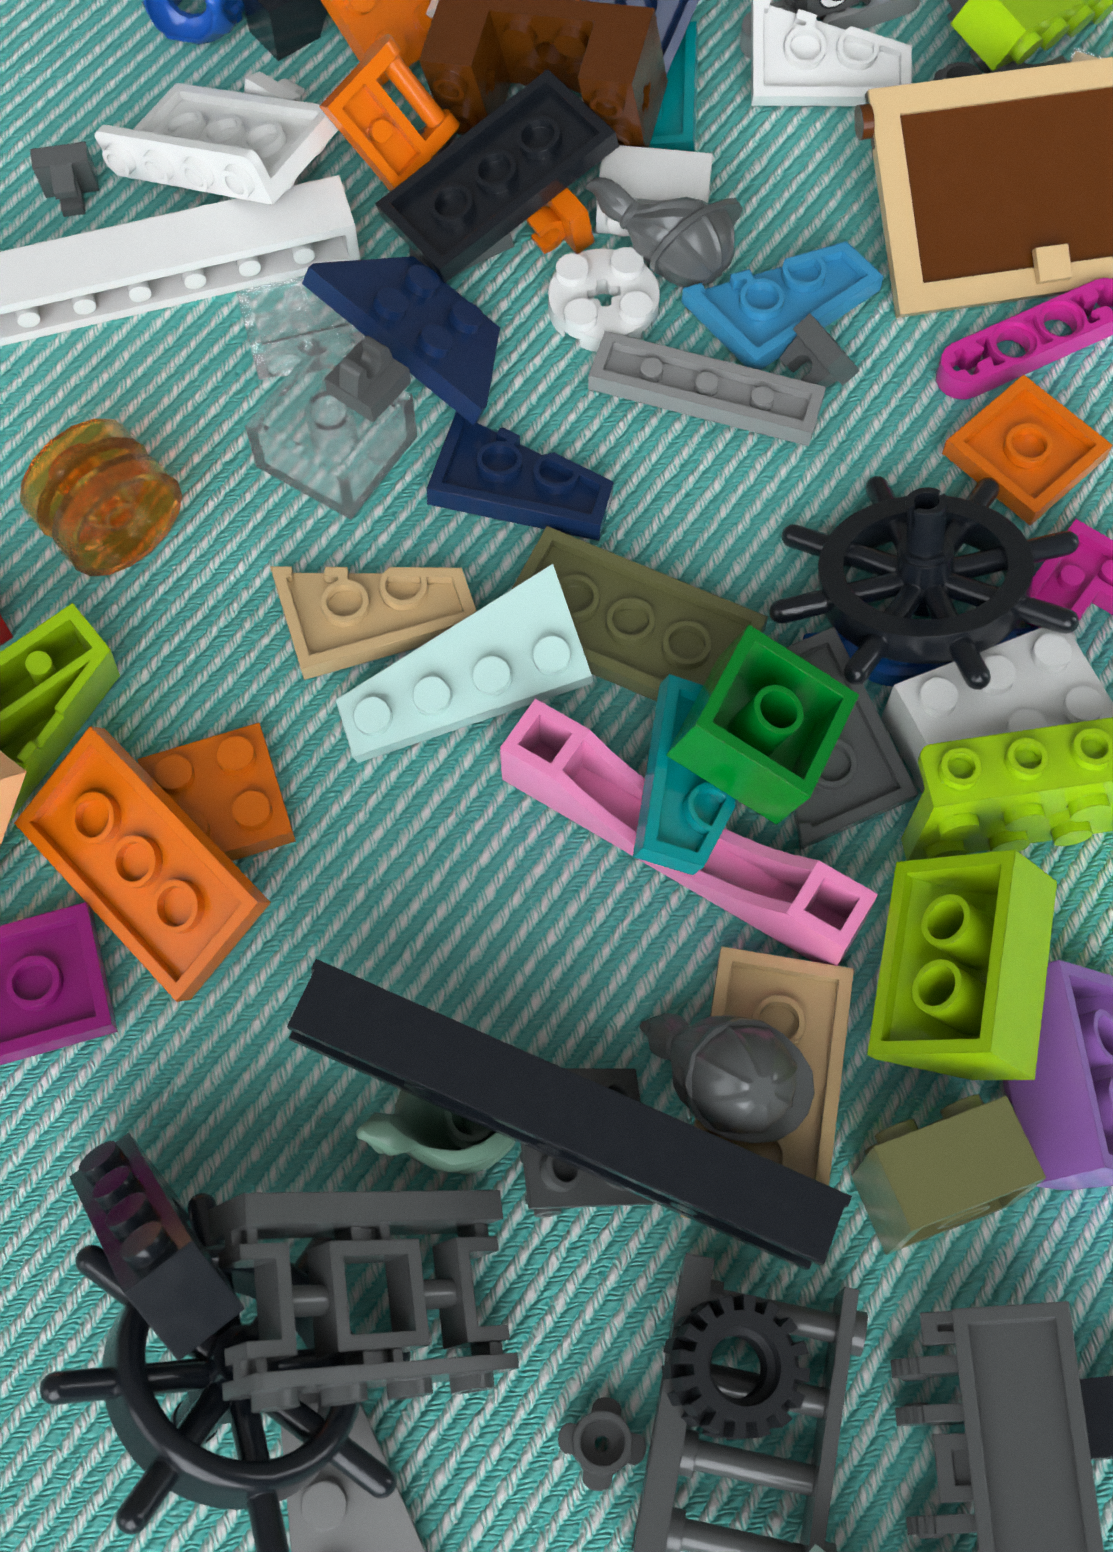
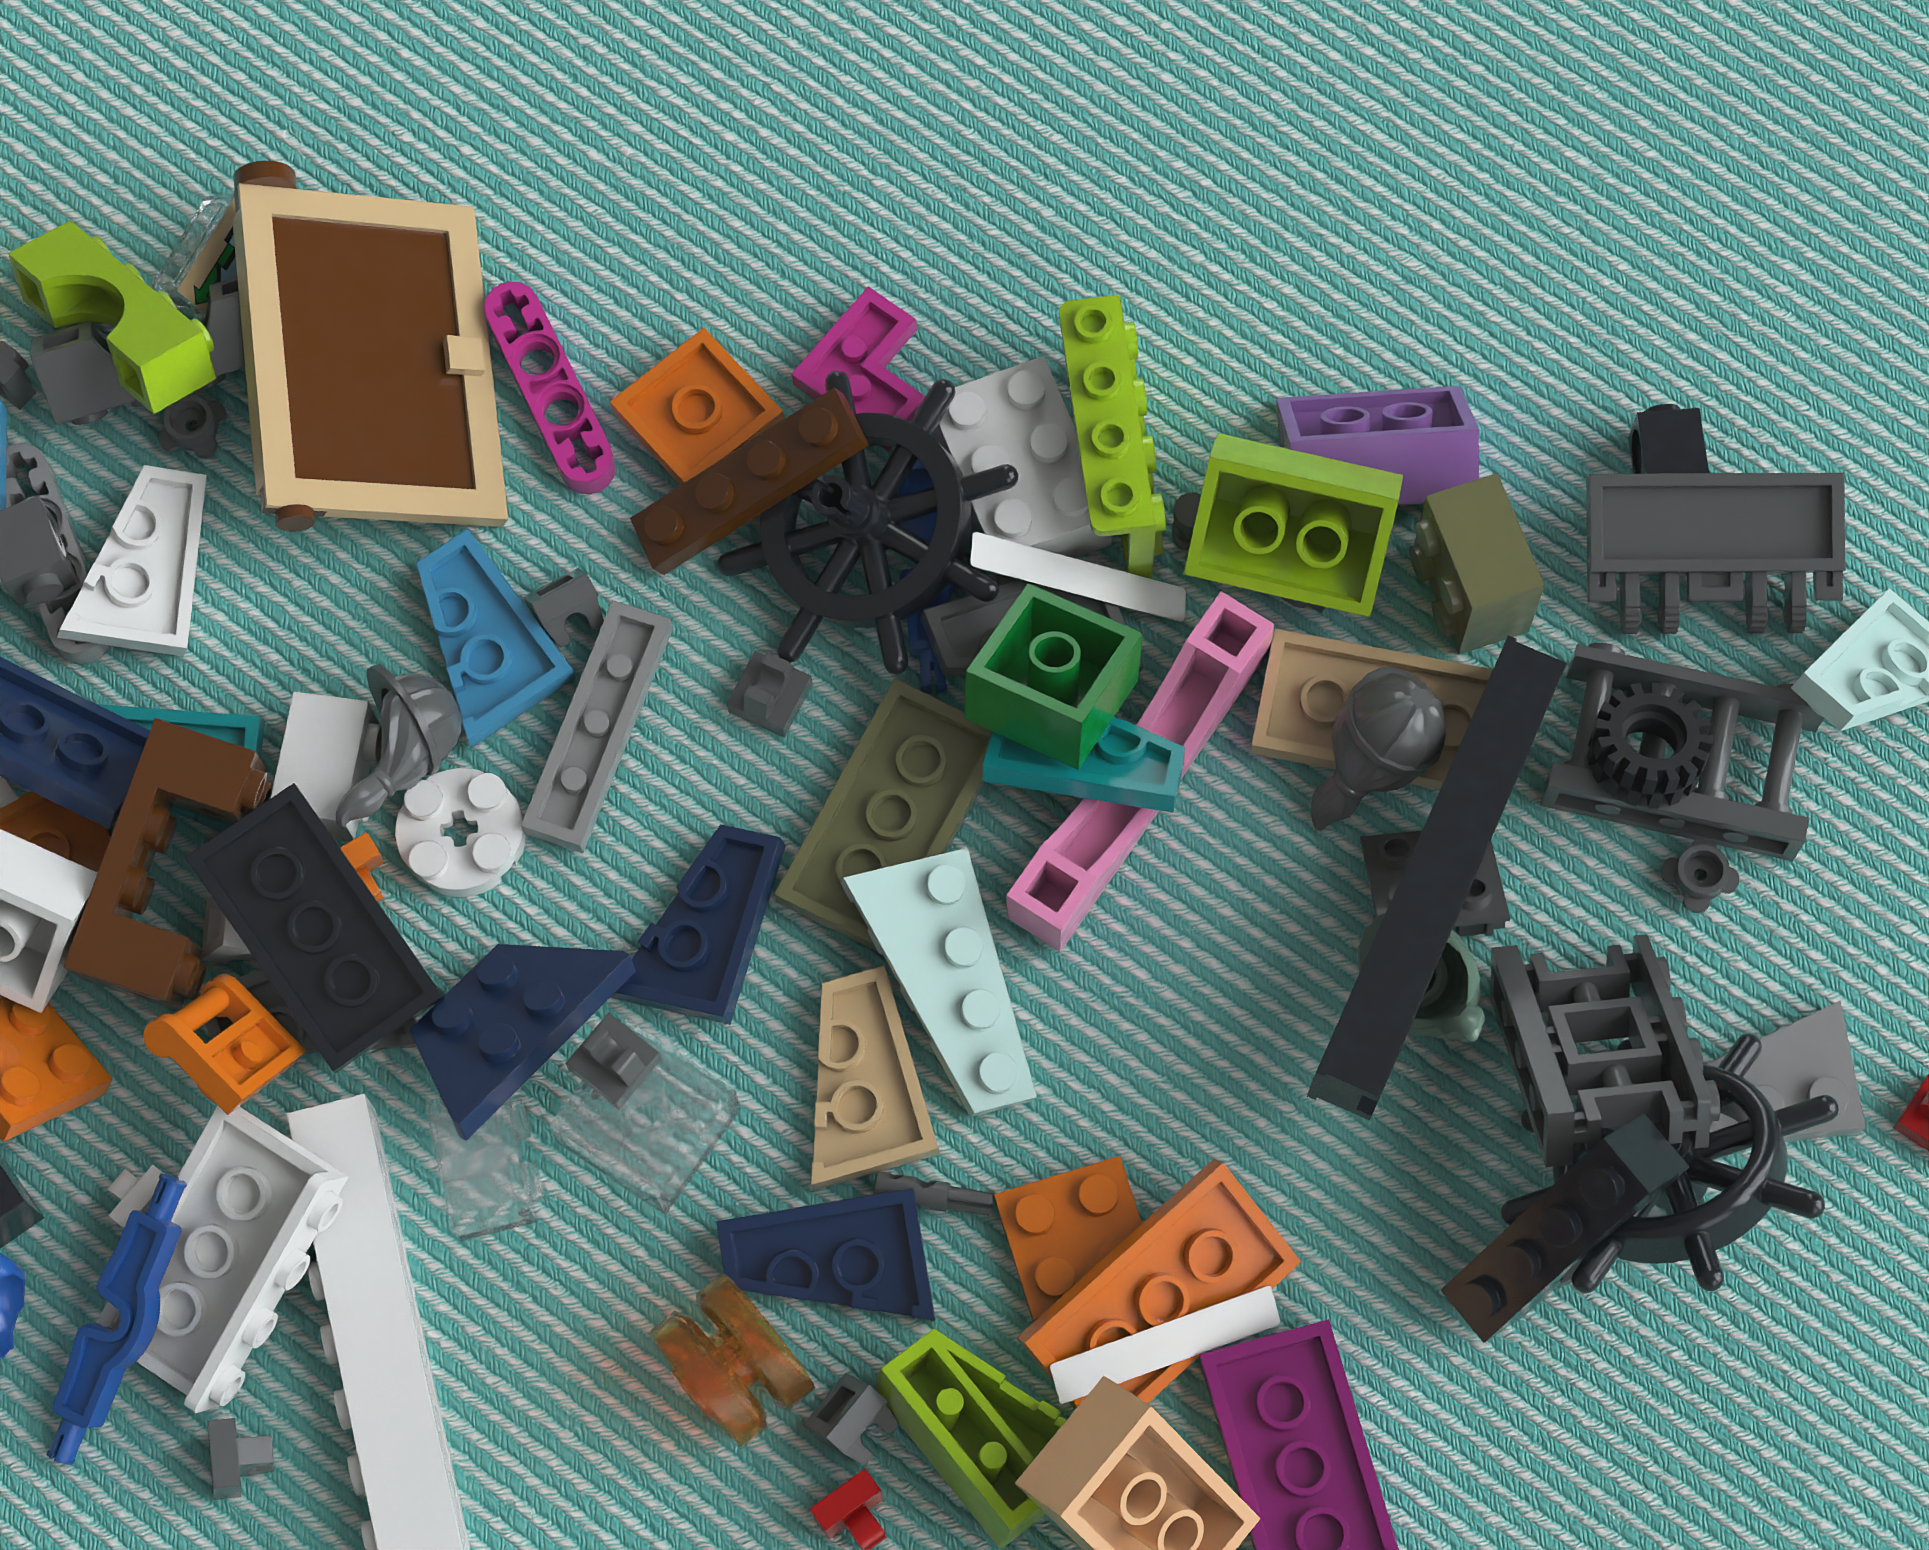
camera: 85 degrees left, 5 degrees up
none -> blue piece [46,1174,187,1465]
none -> reddish brown plate [630,387,869,575]
none -> dark blue wing [716,1188,936,1321]
none -> dark grey tile [727,651,813,738]
none -> dark grey tile [803,1373,899,1466]
none -> dark grey pin [874,1171,994,1216]
none -> white sticker [970,532,1186,622]
none -> white sticker [1050,1286,1280,1404]

